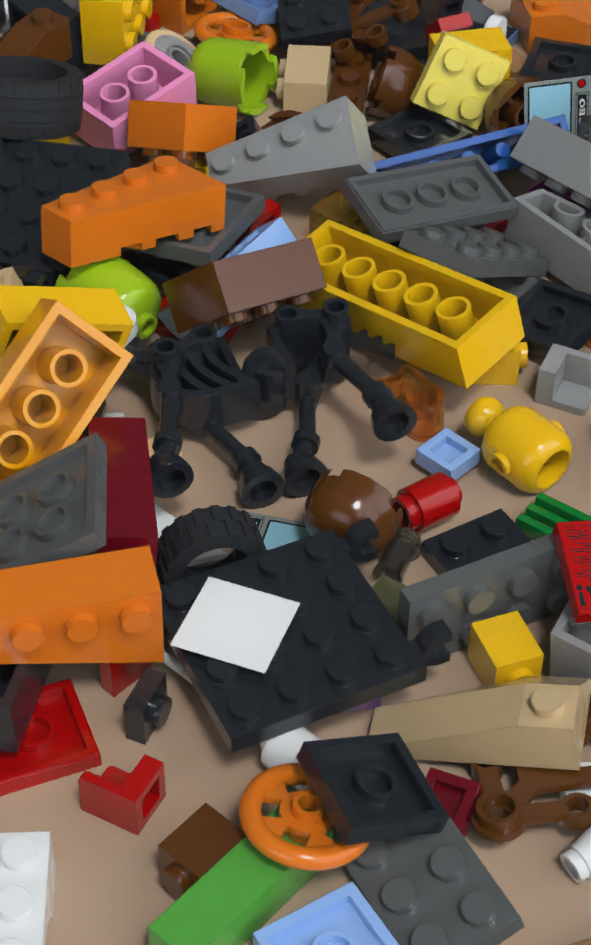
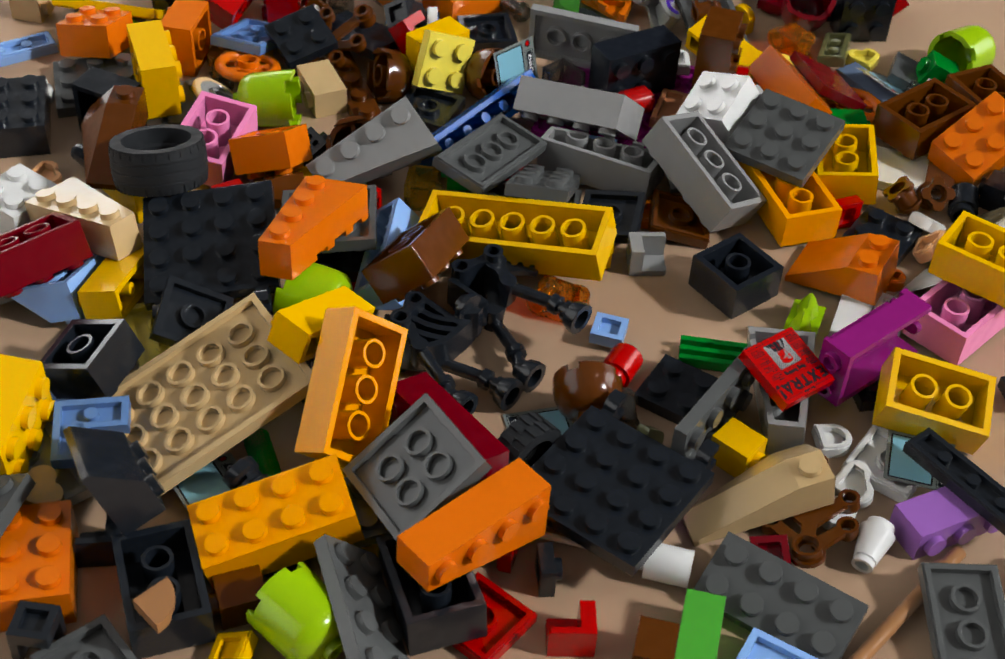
camera: 30 degrees left, 0 degrees up
white sticker [170,577,300,673] -> none
orange plate [239,762,370,871] -> none
black plate [296,733,450,845] -> none
yellow piece [464,396,572,494] -> none

